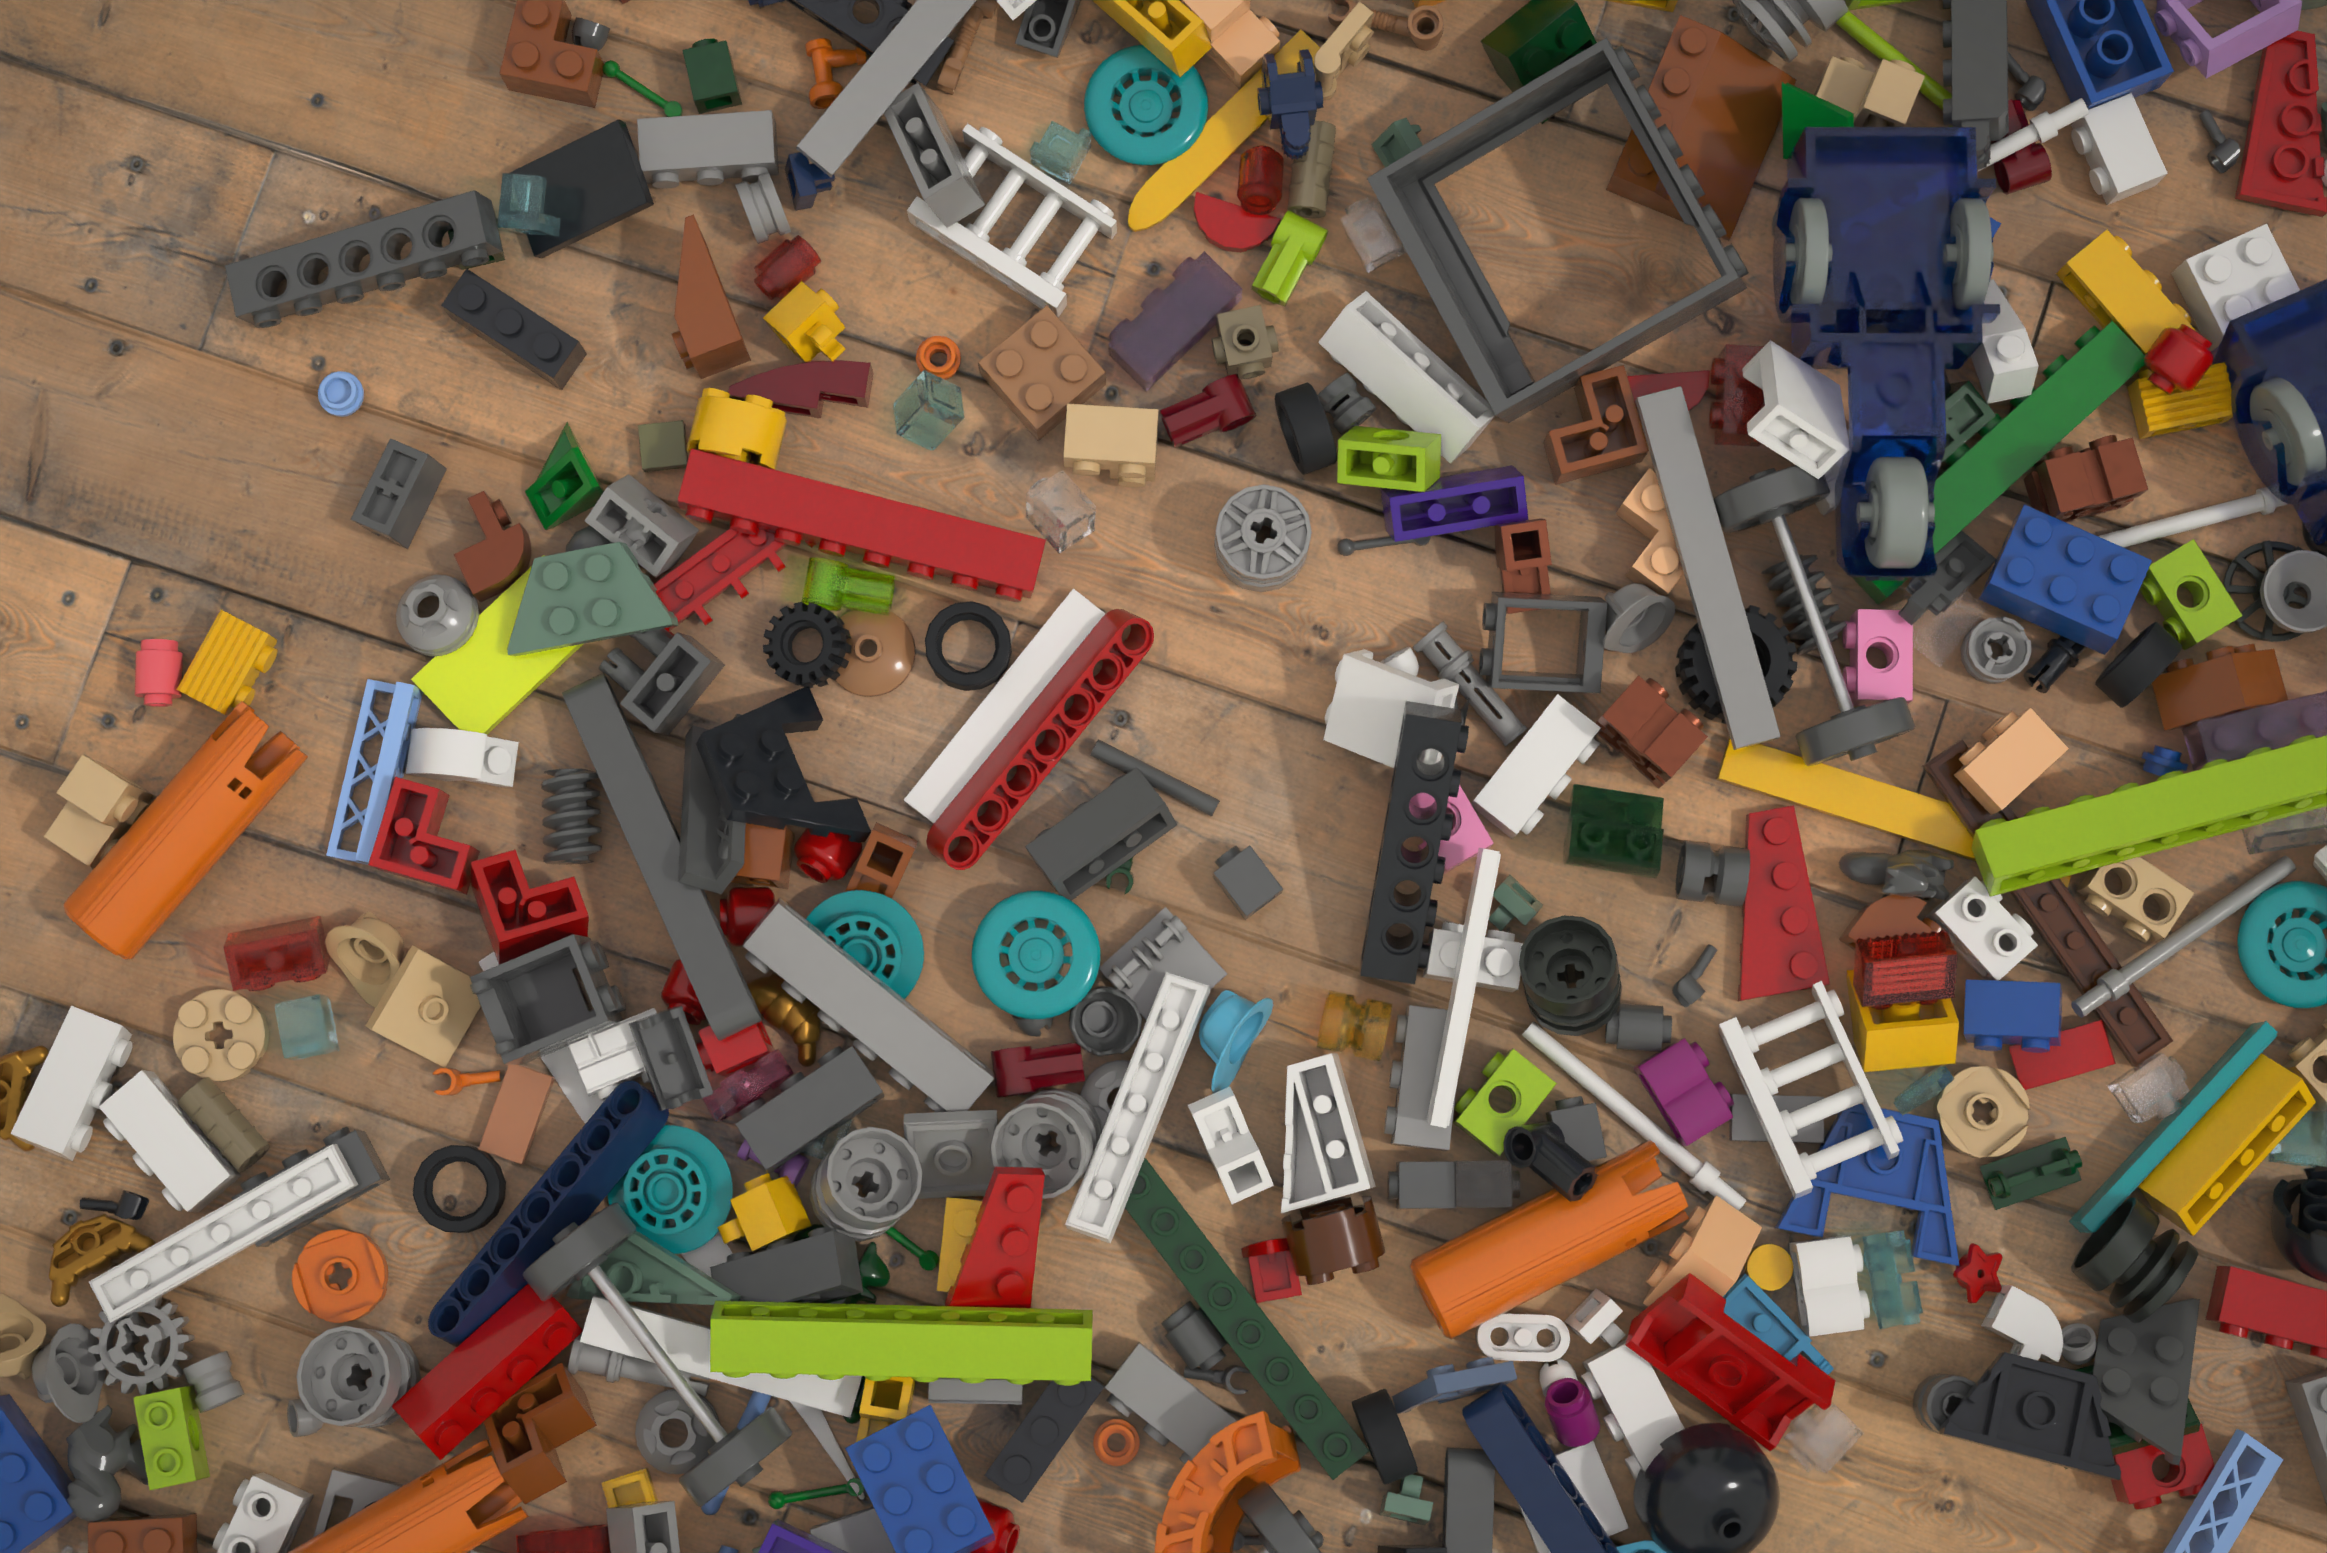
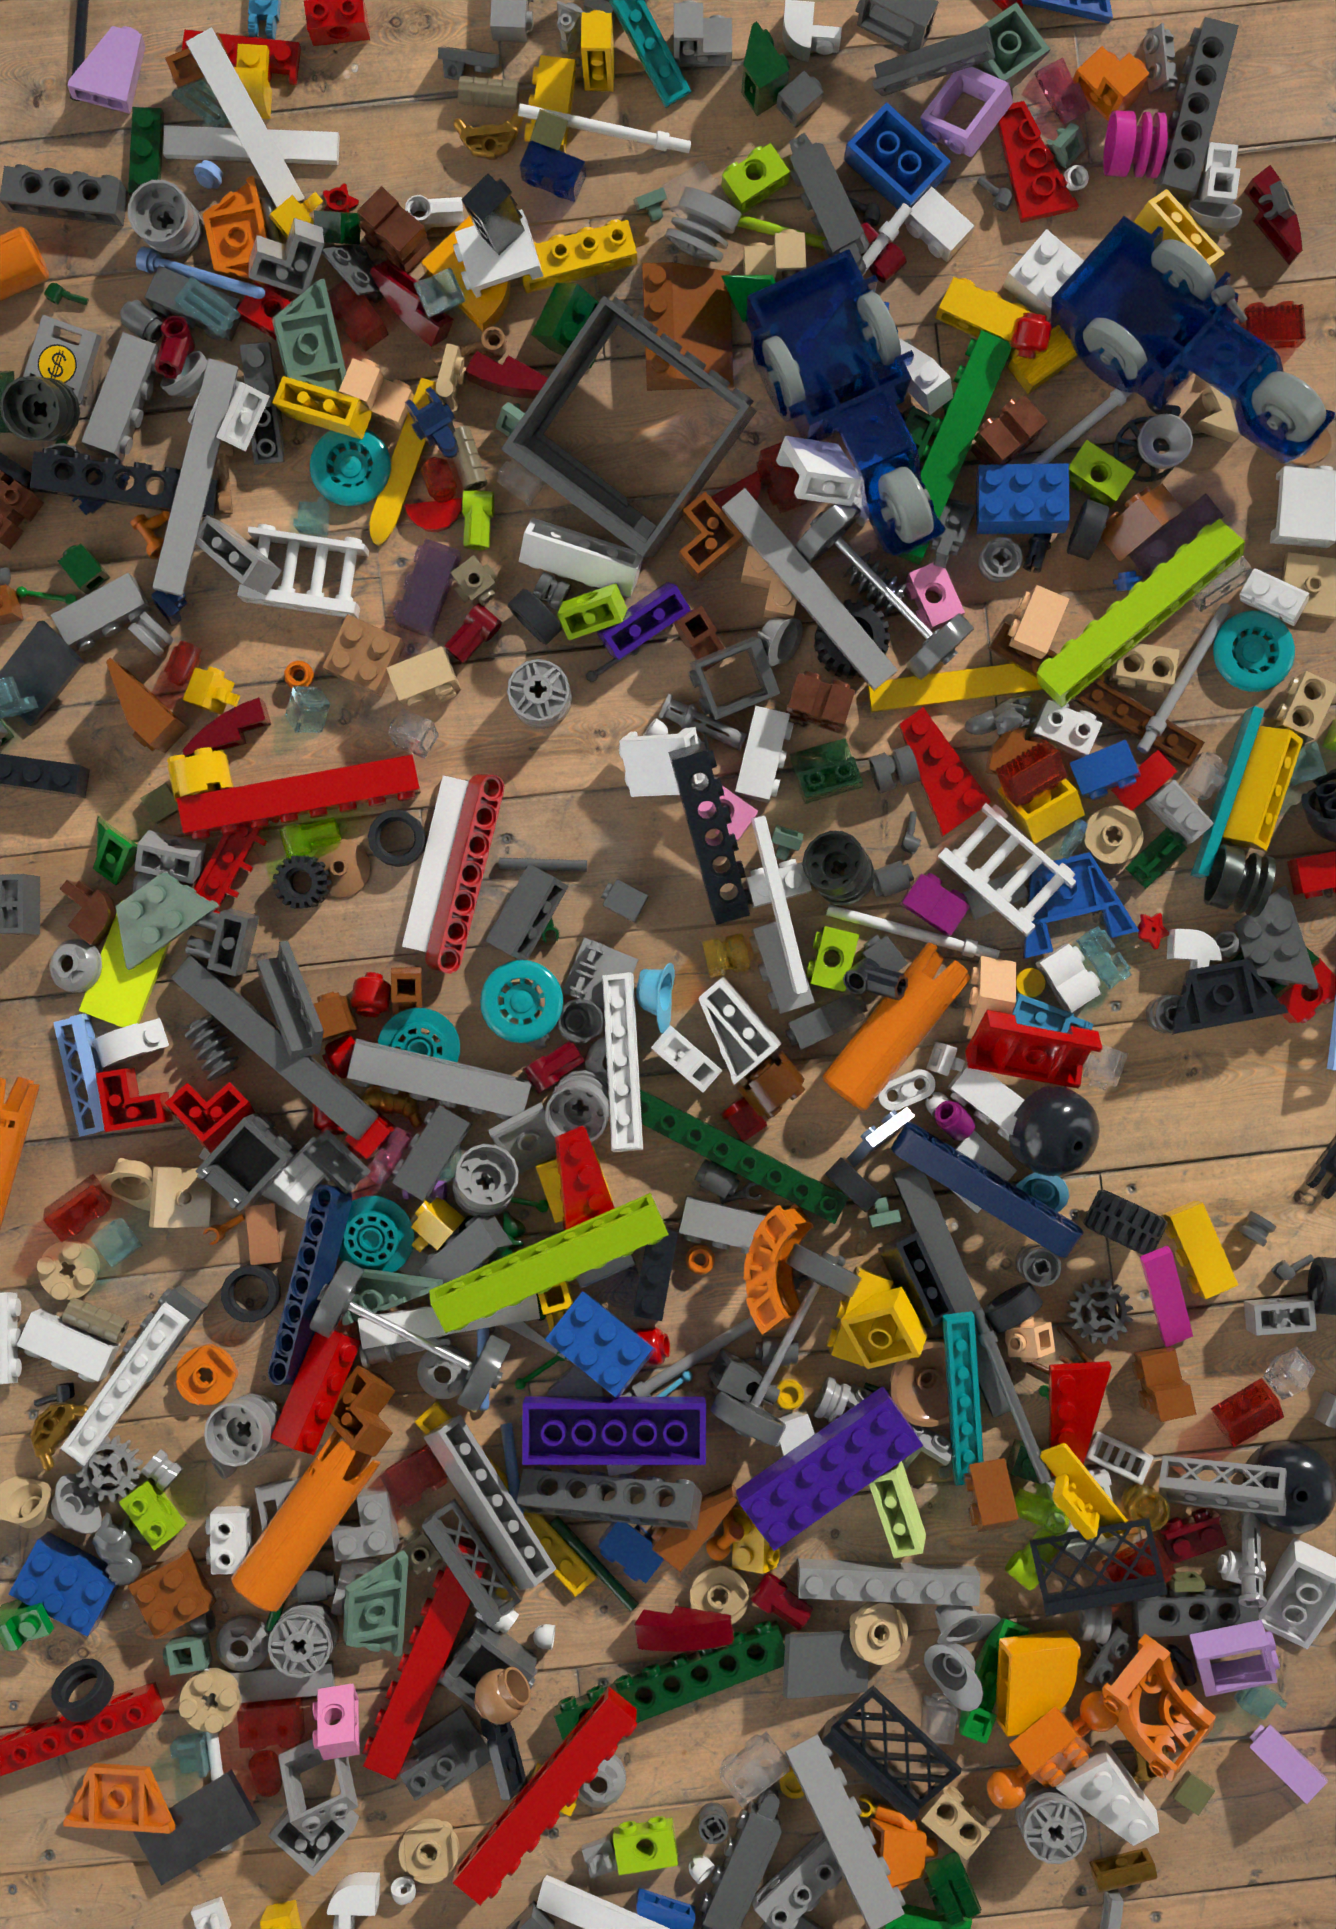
camera: 20 degrees left, 5 degrees up
black wing [696,687,871,843] -> none
none -> dark red slope [465,351,548,399]
none -> light grey brick [1145,780,1214,846]

